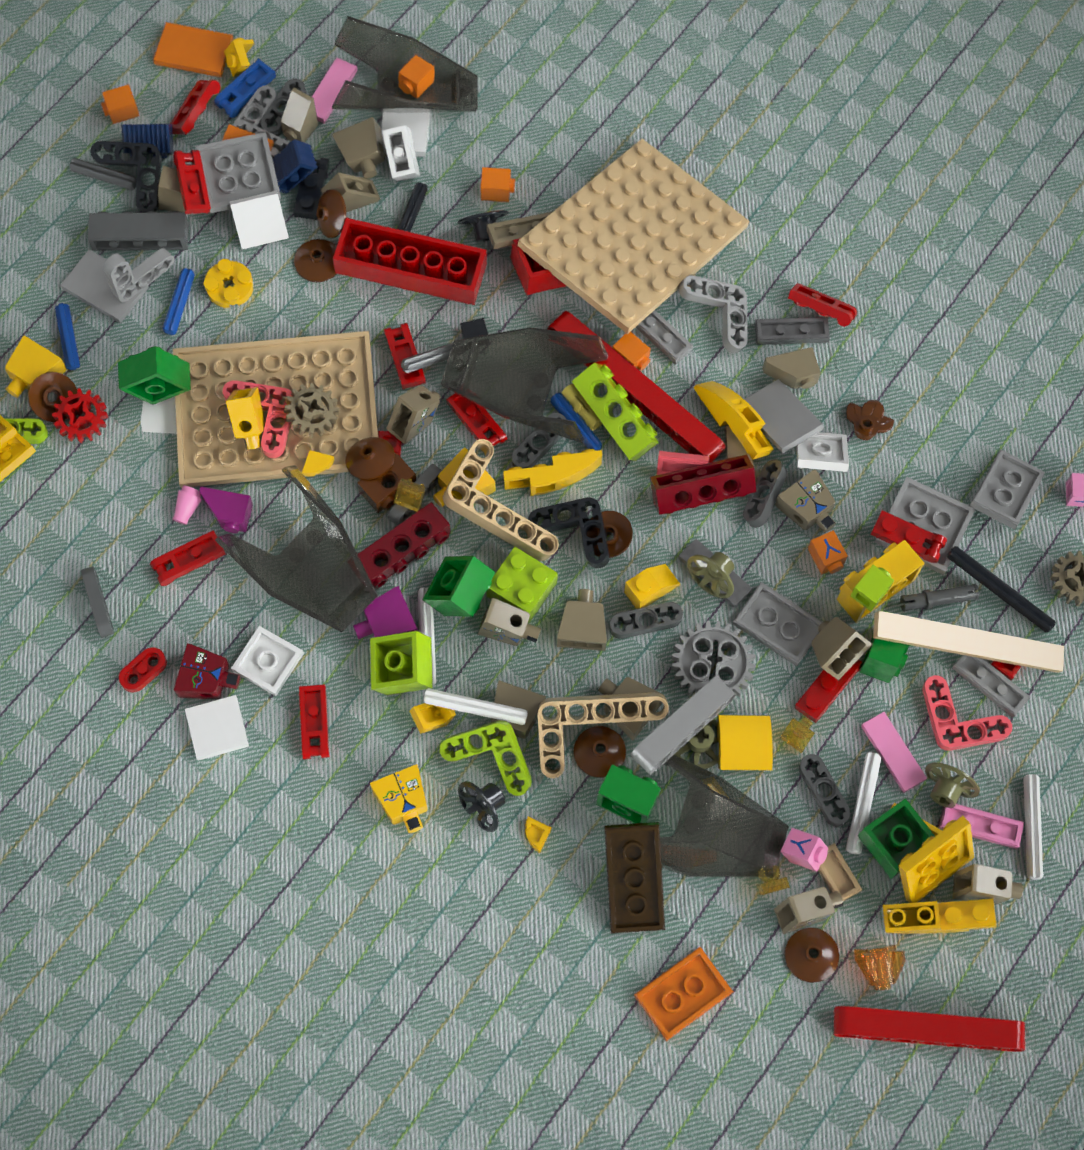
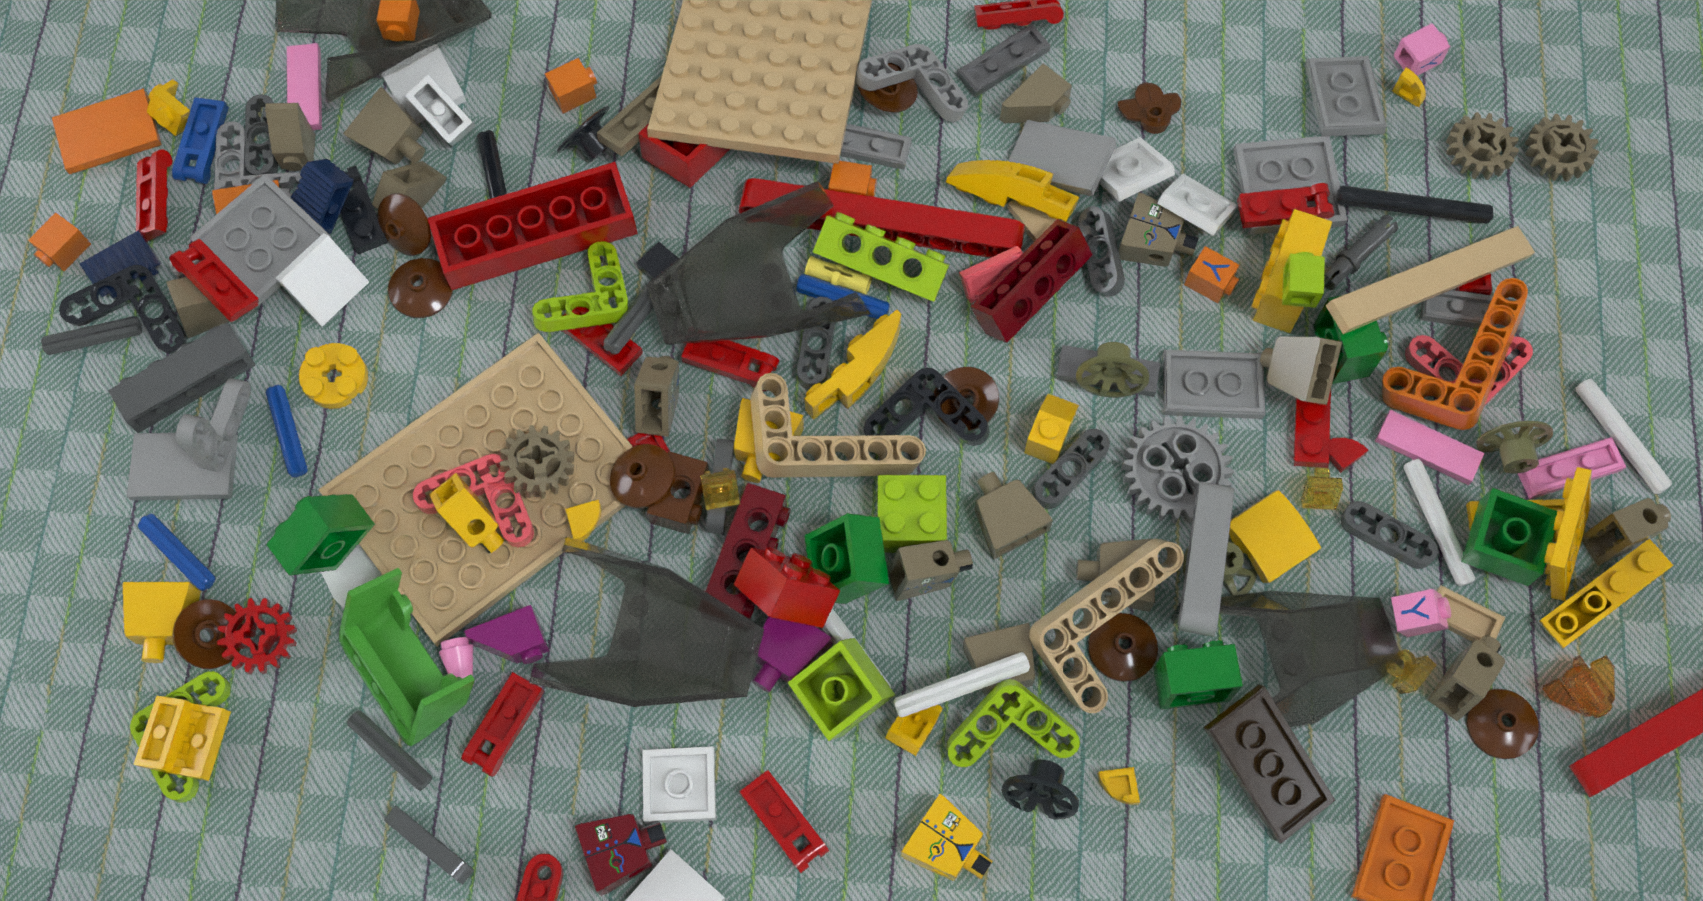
camera: 30 degrees left, 0 degrees up
none -> bright green windscreen [339,568,475,746]
none -> dark grey axle [347,710,432,791]
none -> lime beam [532,241,628,332]
none -> red brick [734,547,840,628]
none -> reddish brown dish [857,63,918,112]
none -> white tile [1157,174,1238,236]
none -> red tile [1329,437,1369,473]
none -> orange beam [1382,278,1528,430]
none -> yellow tile [1392,67,1426,107]

